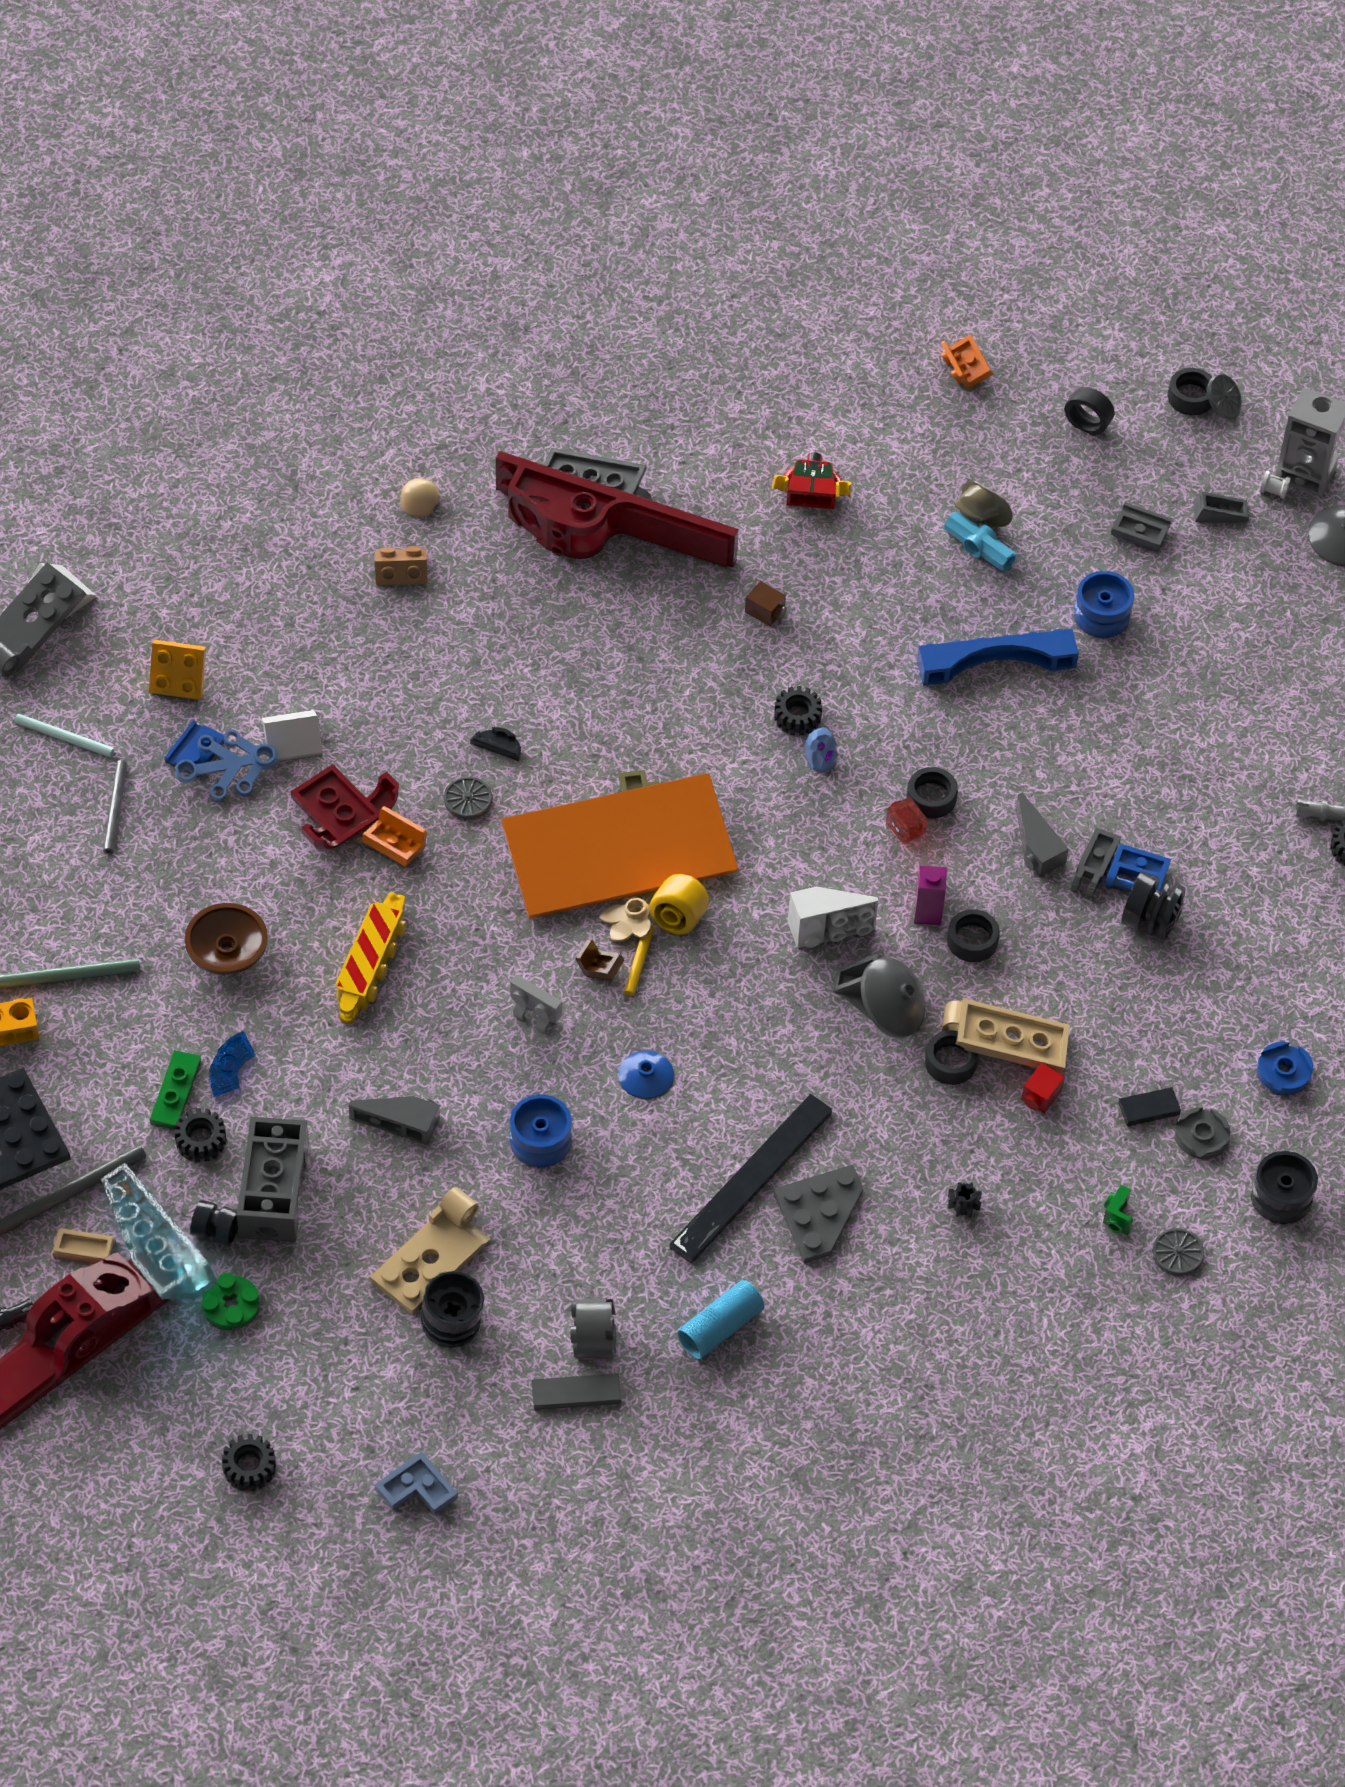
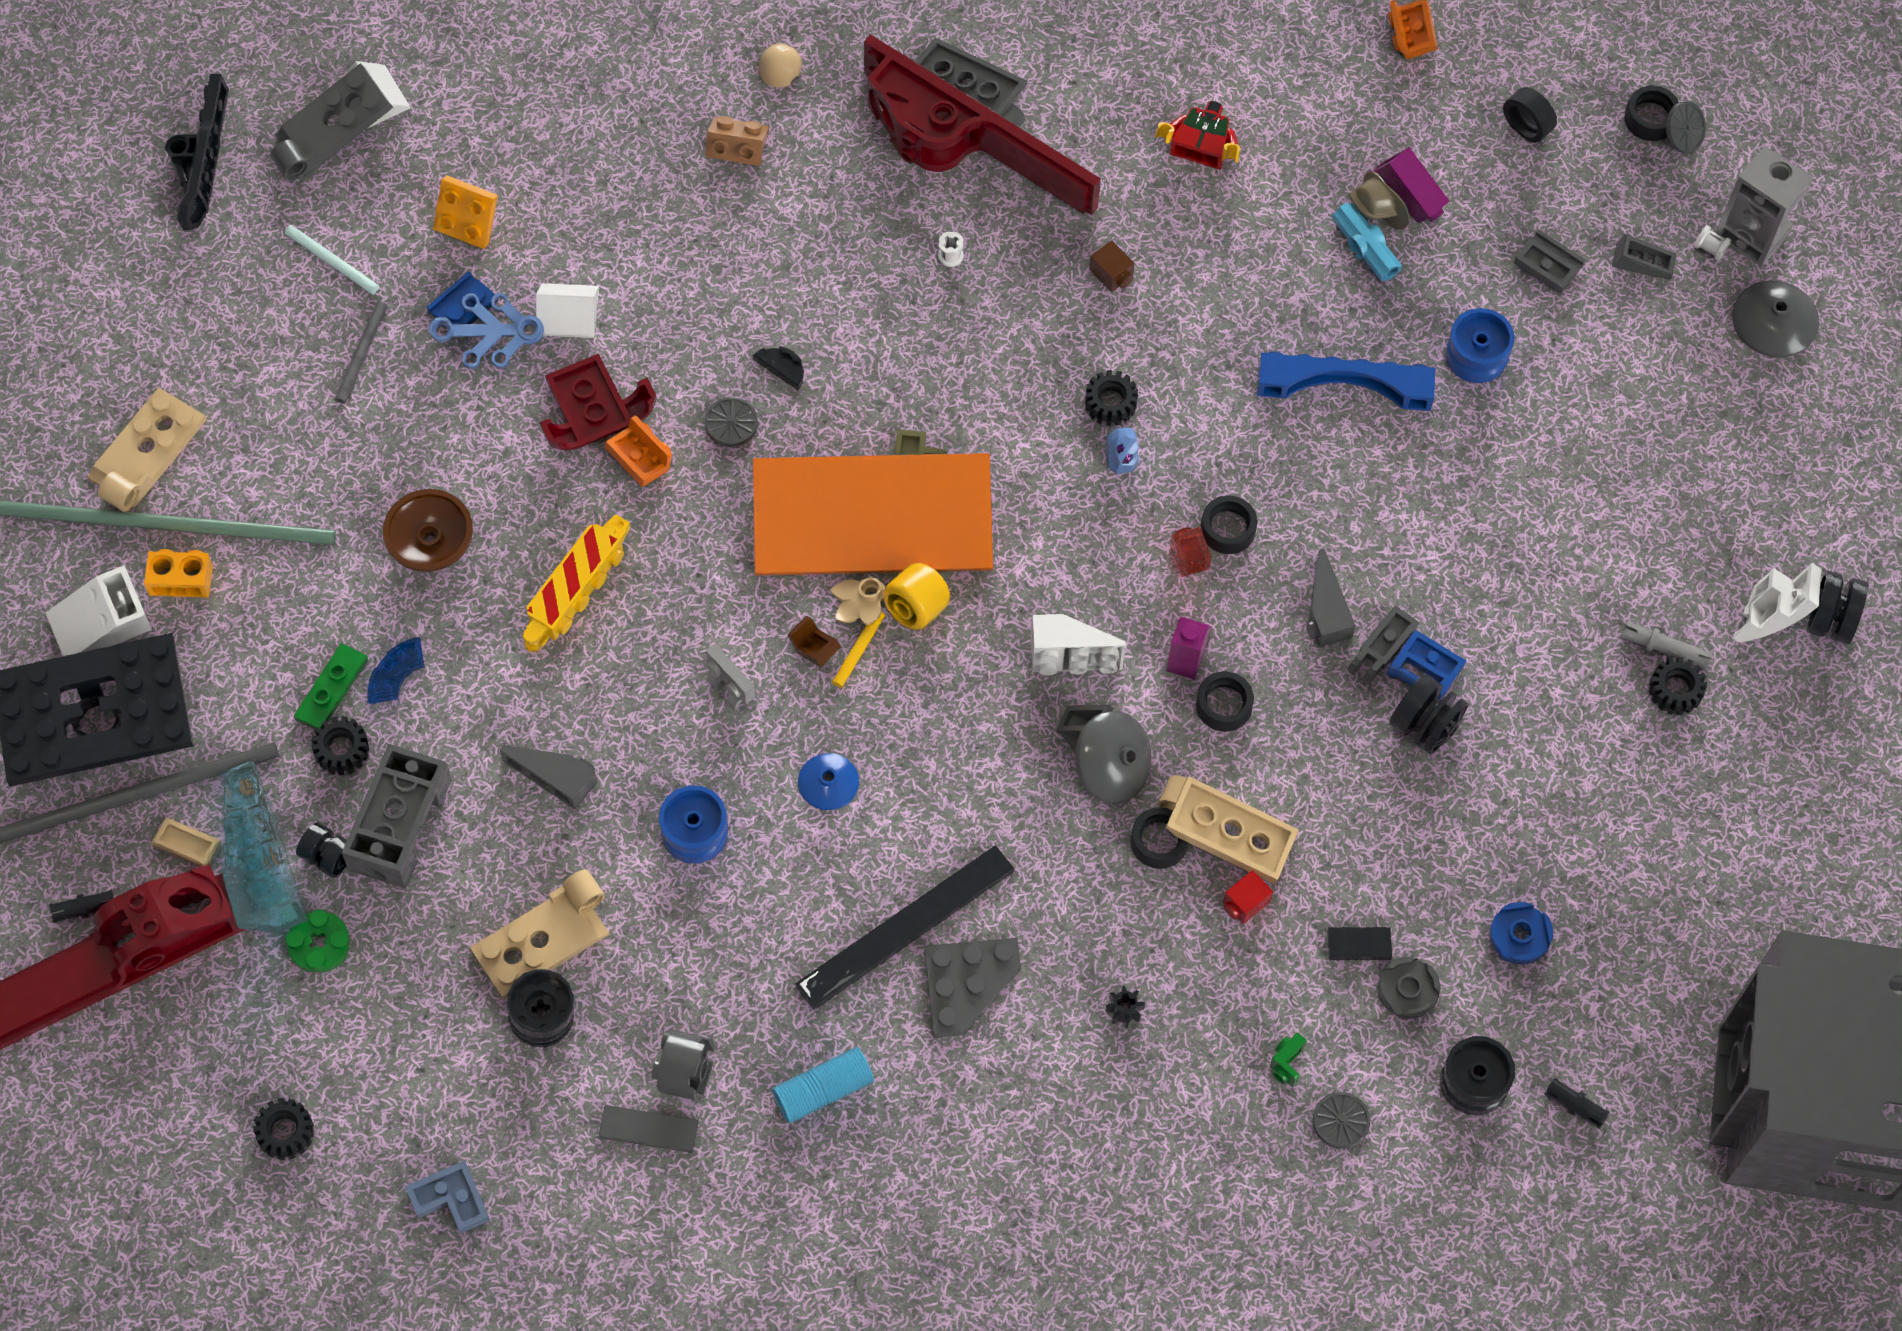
camera: 15 degrees right, 10 degrees up
none -> white bush [938,232,964,267]
none -> magenta slope [1371,147,1450,223]

